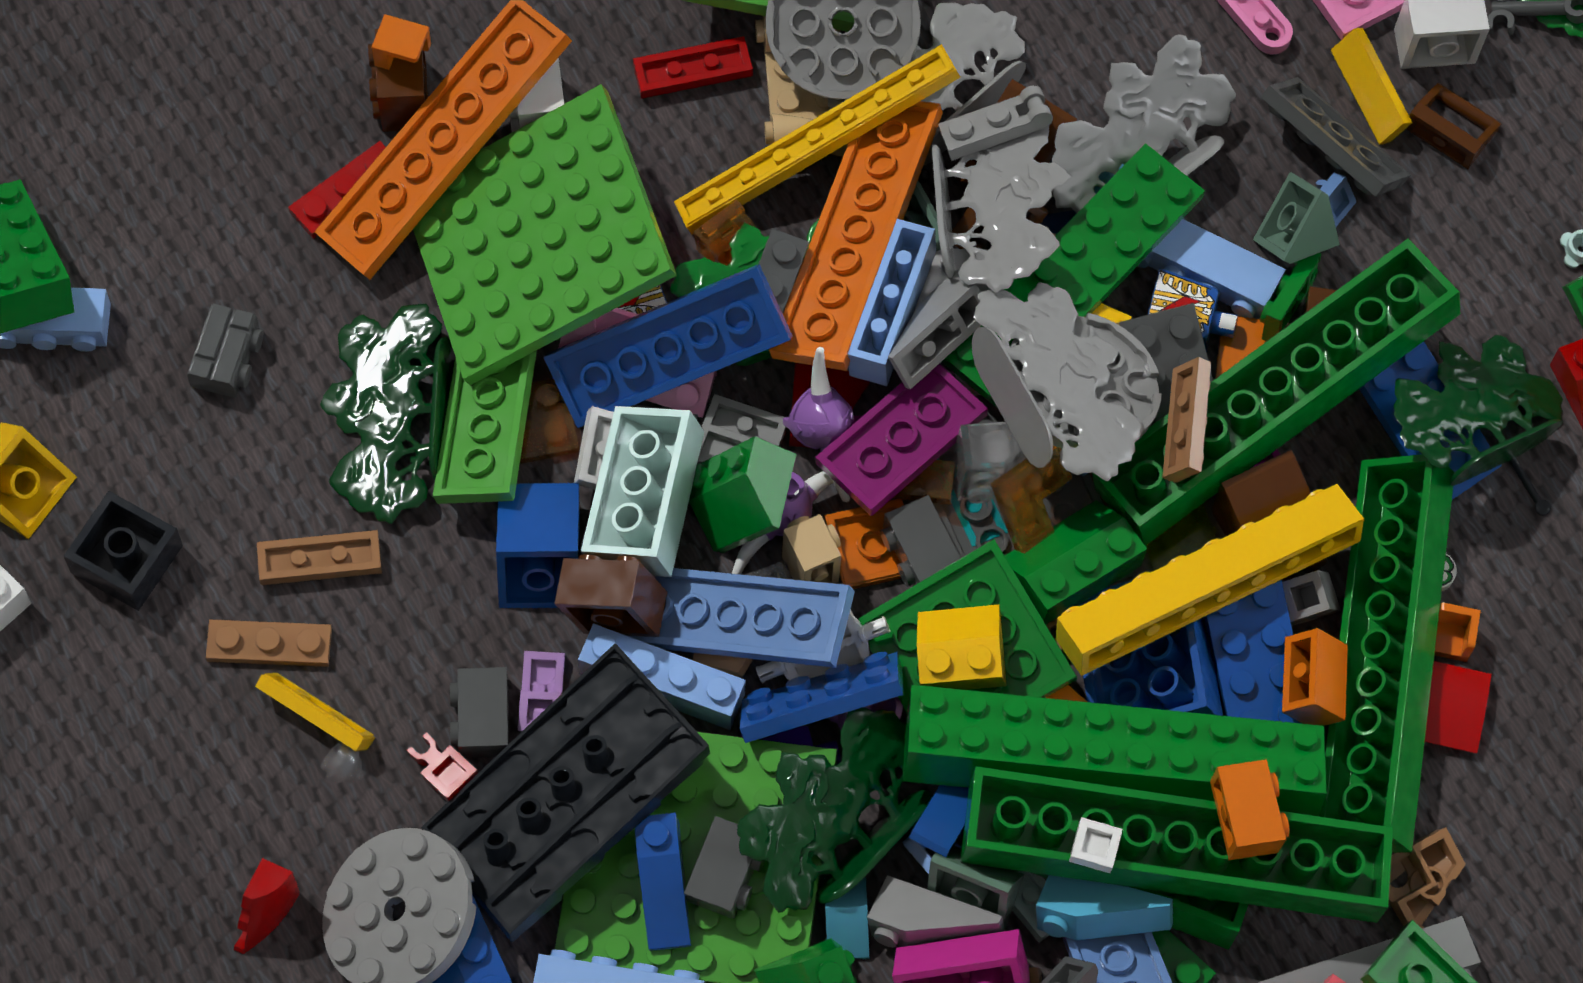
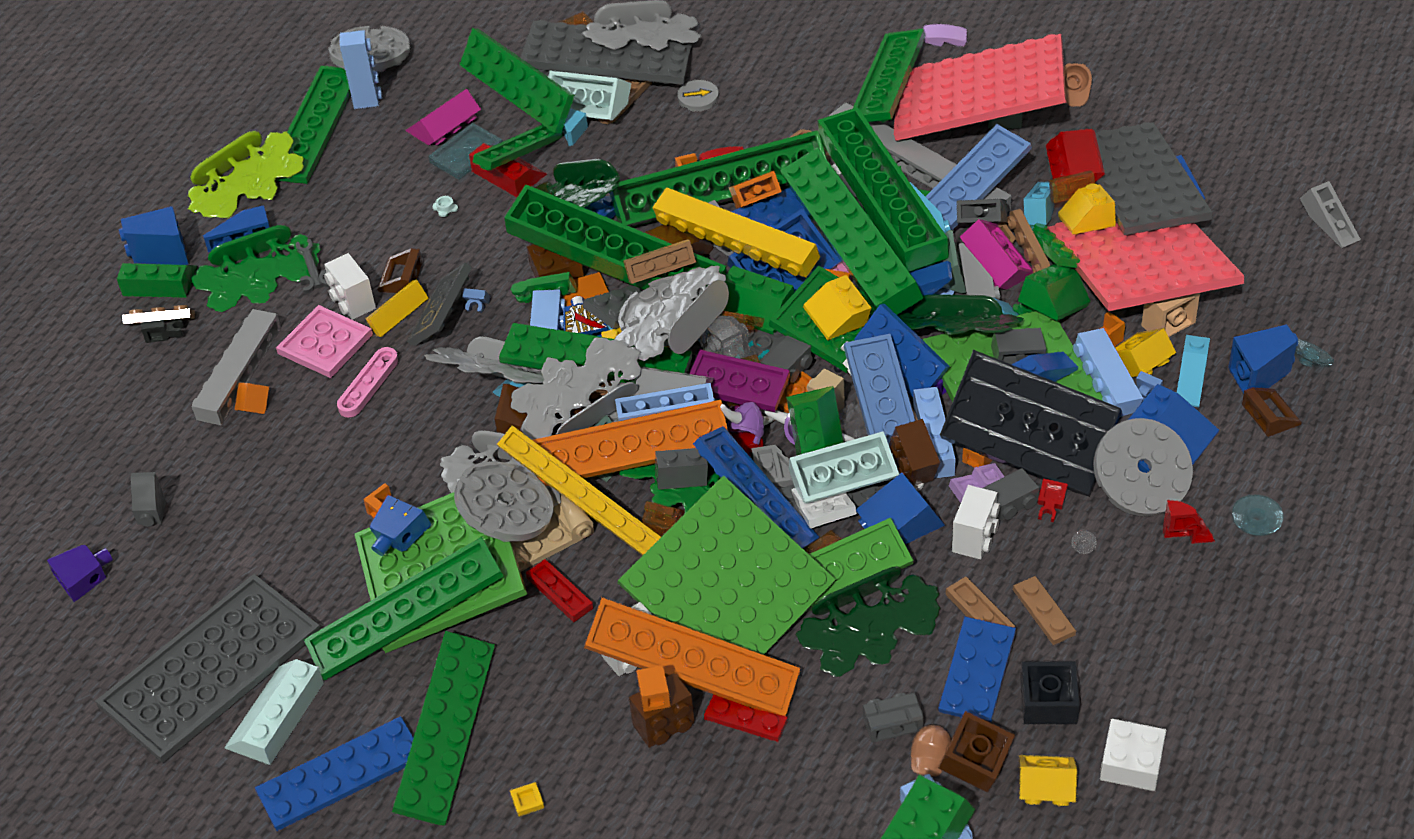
camera: 110 degrees left, 20 degrees down
yellow tile [255,673,375,751] -> none
light grey plate [938,85,1053,161] -> none
white plate [1069,817,1123,873] -> none
orange brick [1210,759,1289,860] -> none
sand green slope [1253,172,1340,264] -> none
none -> nougat piece [911,725,951,777]
none -> blue plate [938,617,1016,723]
none -> reddish brown brick [938,711,1015,792]
none -> white brick [952,485,1000,559]

